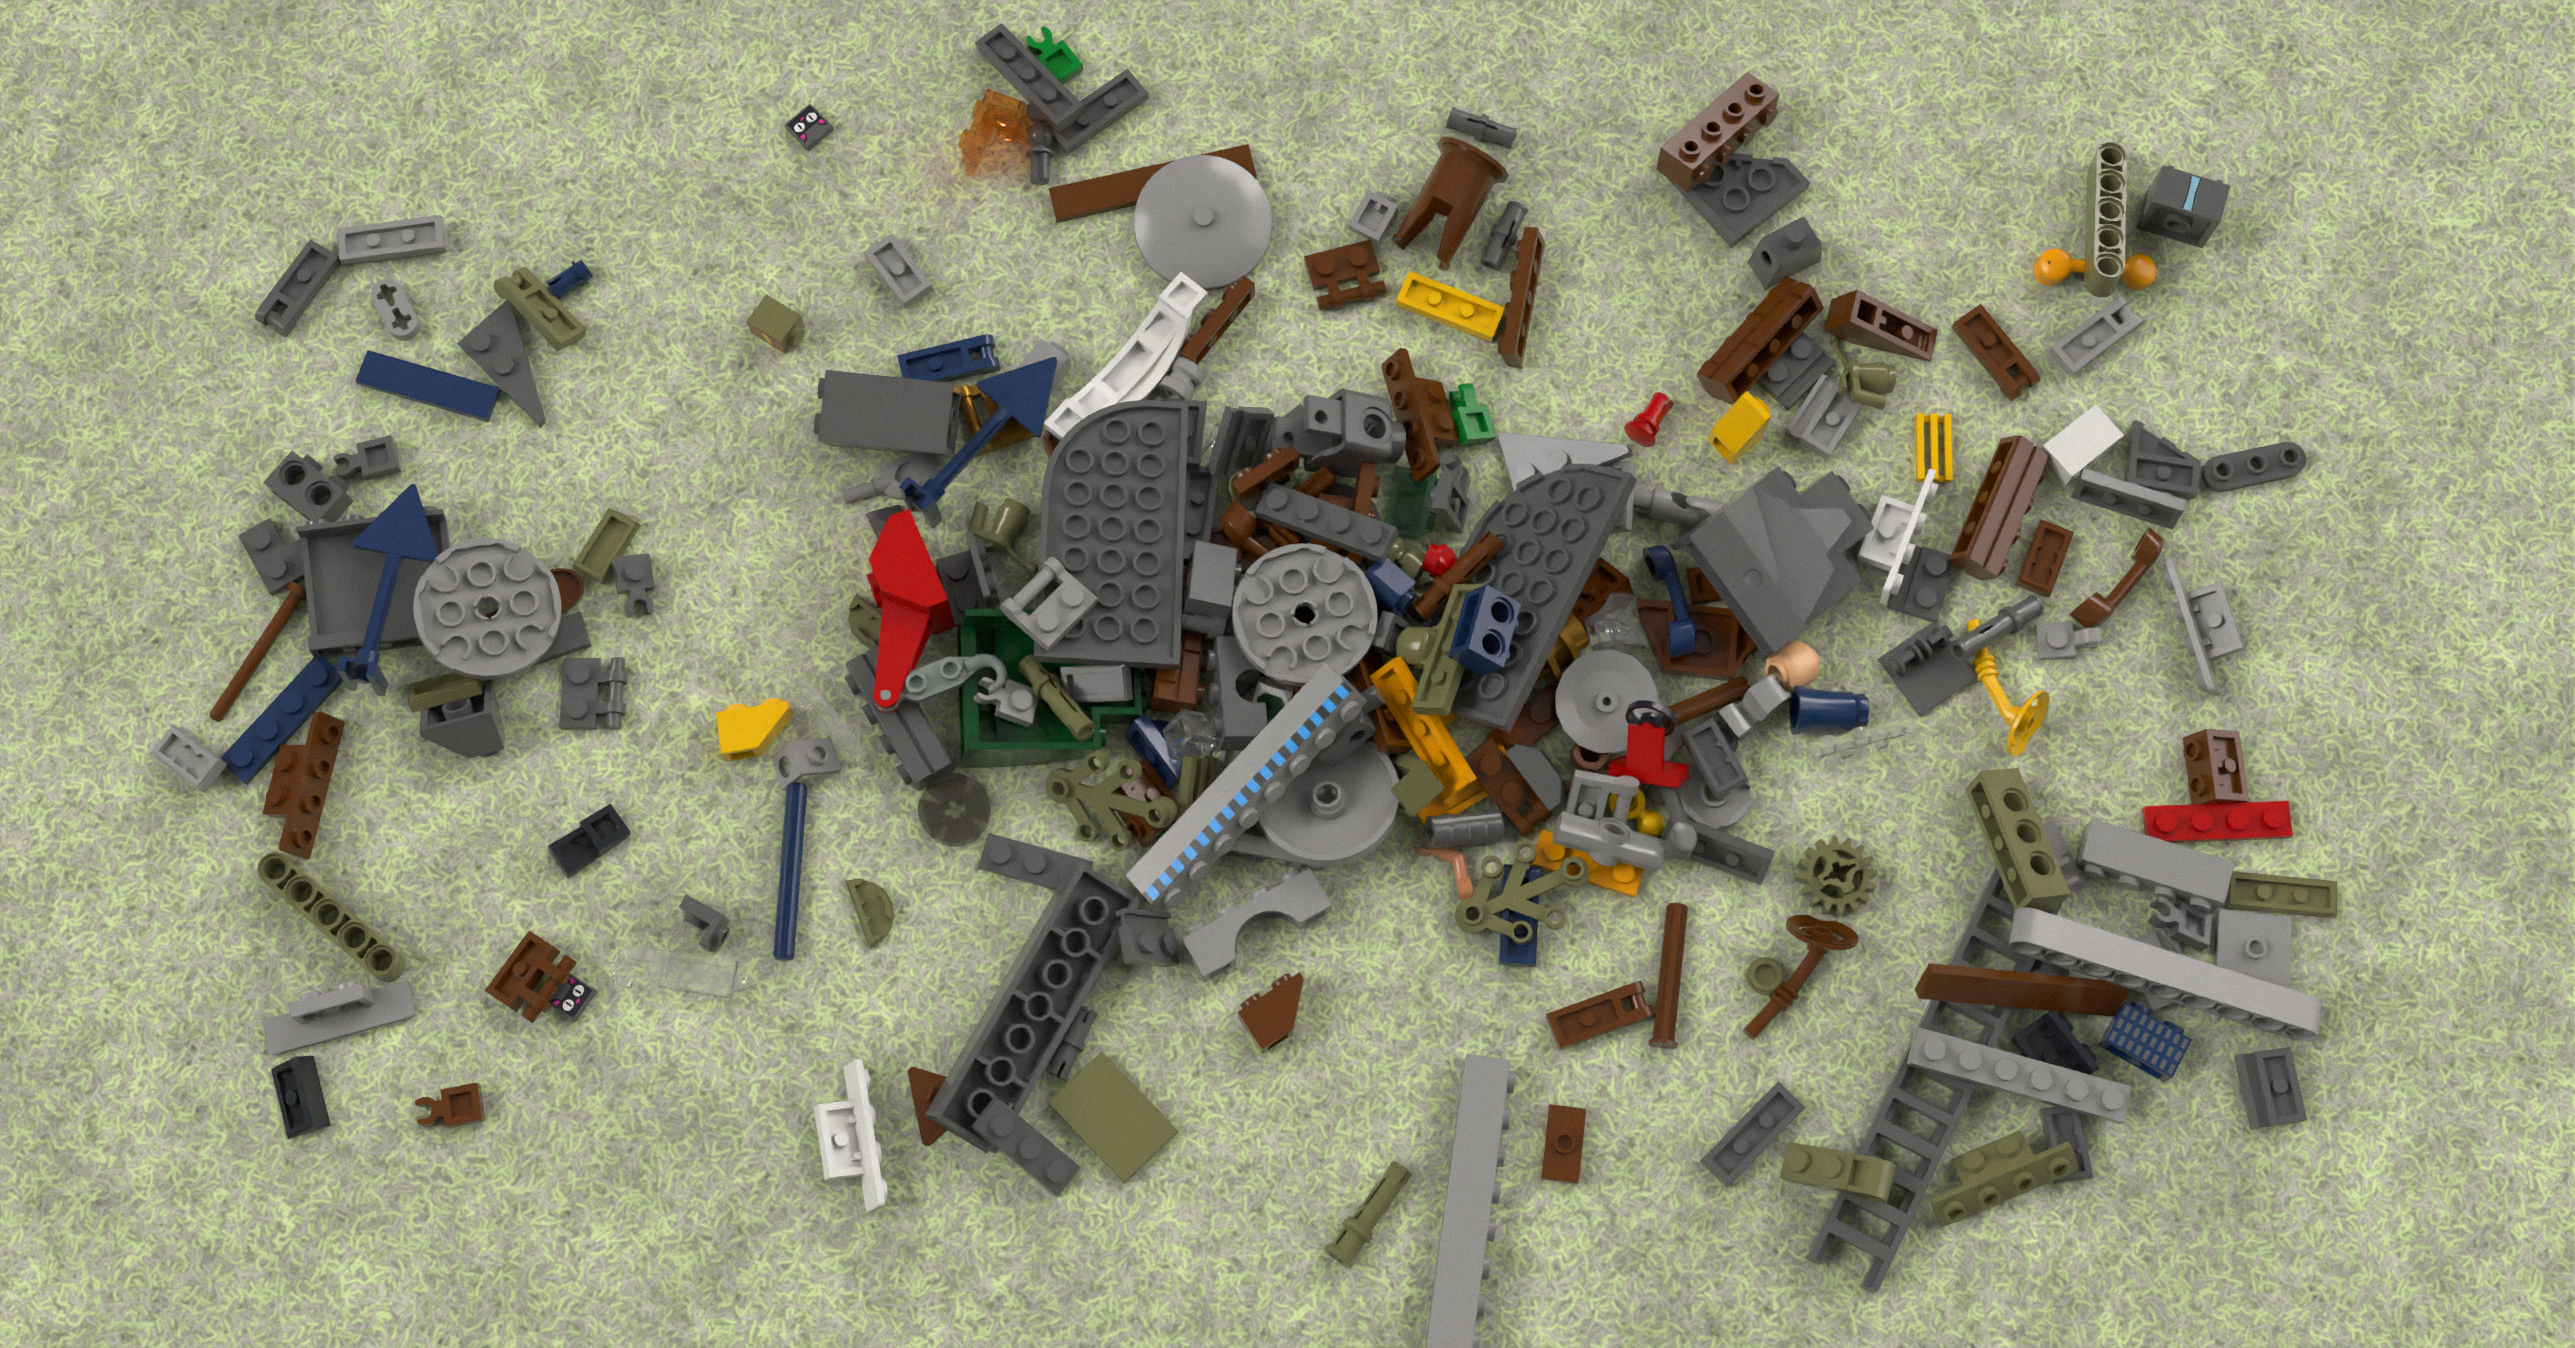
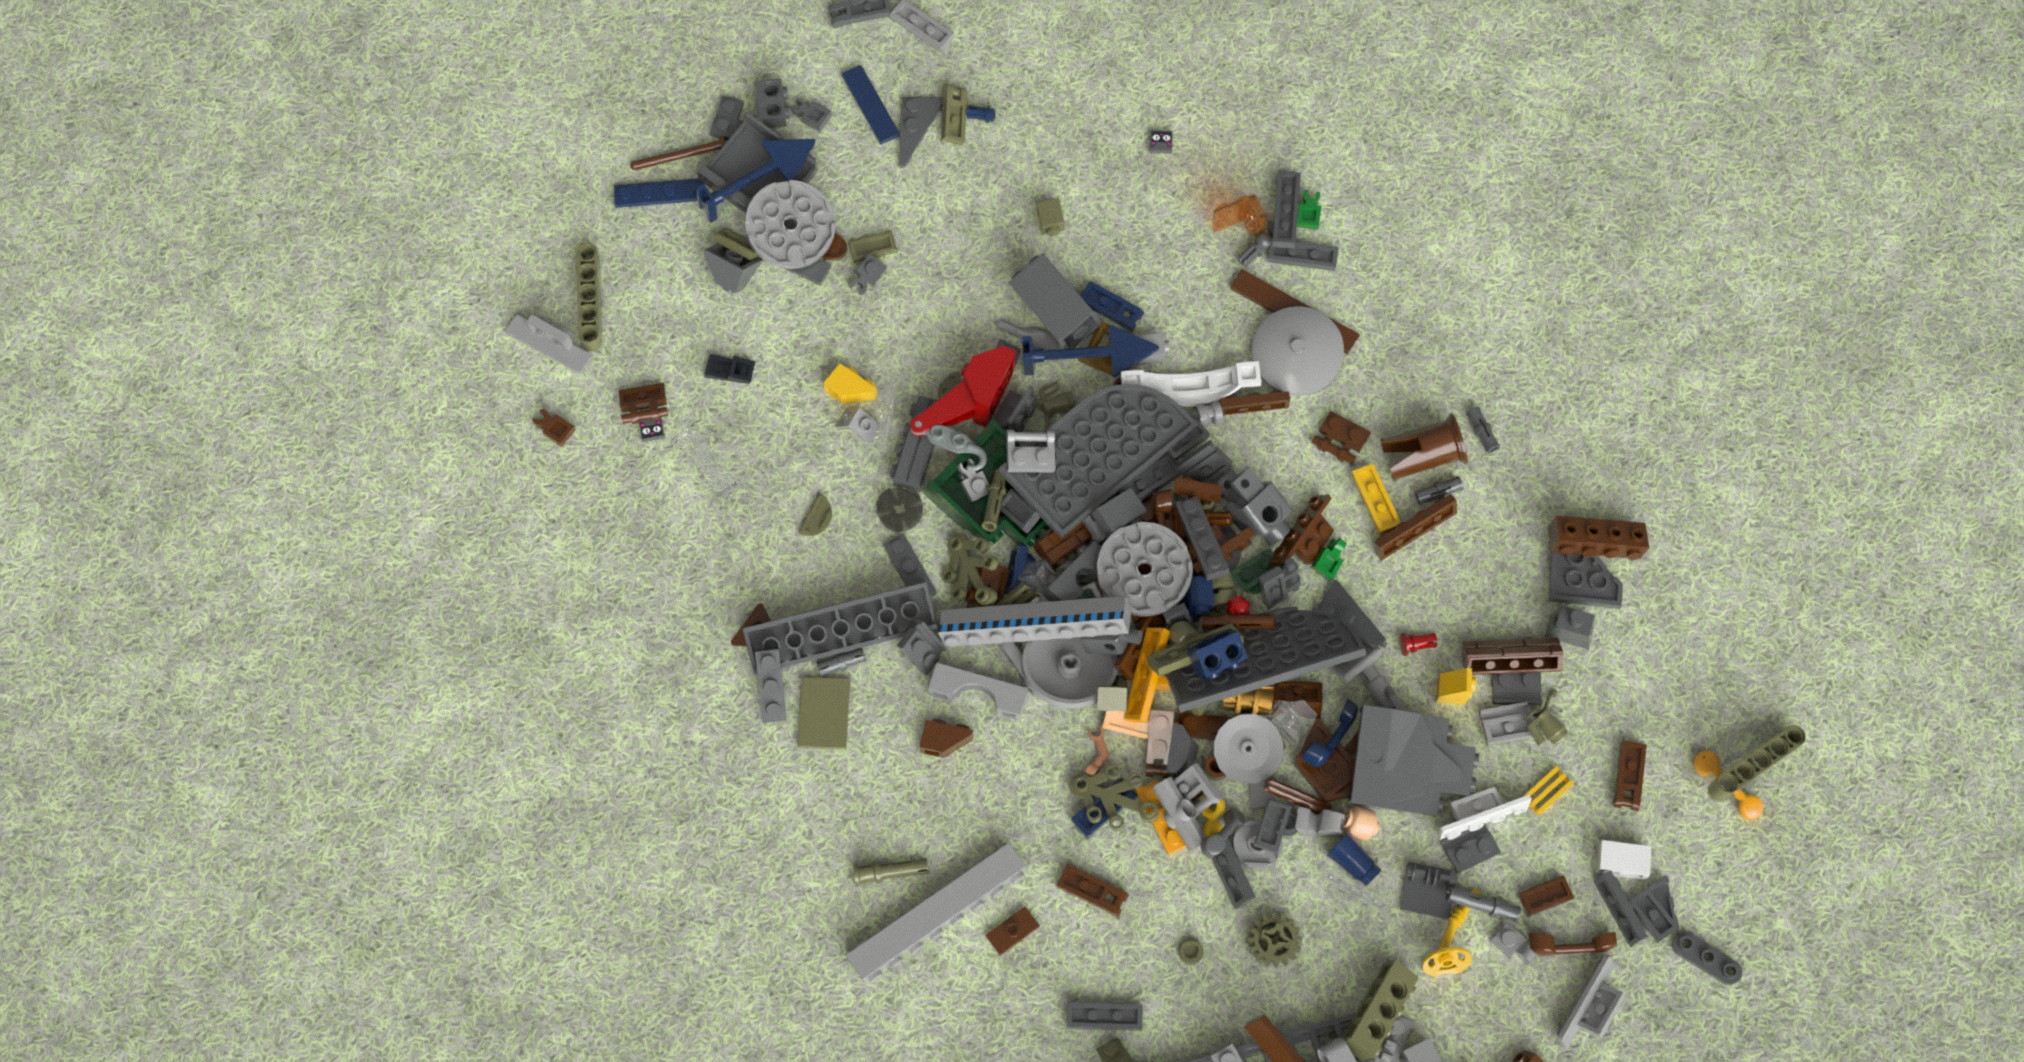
camera: 50 degrees right, 5 degrees down
light grey plate [151,724,227,793] -> none
reddish brown bracket [262,712,345,859] -> none
black slope [271,1056,331,1139] -> none
light grey beam [371,279,421,341] -> none
dark grey plate [559,657,628,730] -> none
dark grey bracket [679,894,730,952] -> none
dark blue axle [773,782,807,961] -> none
white bracket [814,1059,888,1213] -> none
light grey plate [864,233,933,308] -> none
light grey bracket [1348,190,1399,244] -> none
dark grey axle [1424,810,1504,849] -> none
red piece [1608,700,1689,788] -> none
reddish brown axle [1648,902,1688,1049] -> none
reddish brown dish [1743,915,1859,1040] -> none
reddish brown slope [1824,290,1938,362] -> none
reddish brown brick [1949,435,2049,581] -> none
light grey plate [2048,295,2145,377] -> none
dark grey container [2136,165,2231,248] -> none

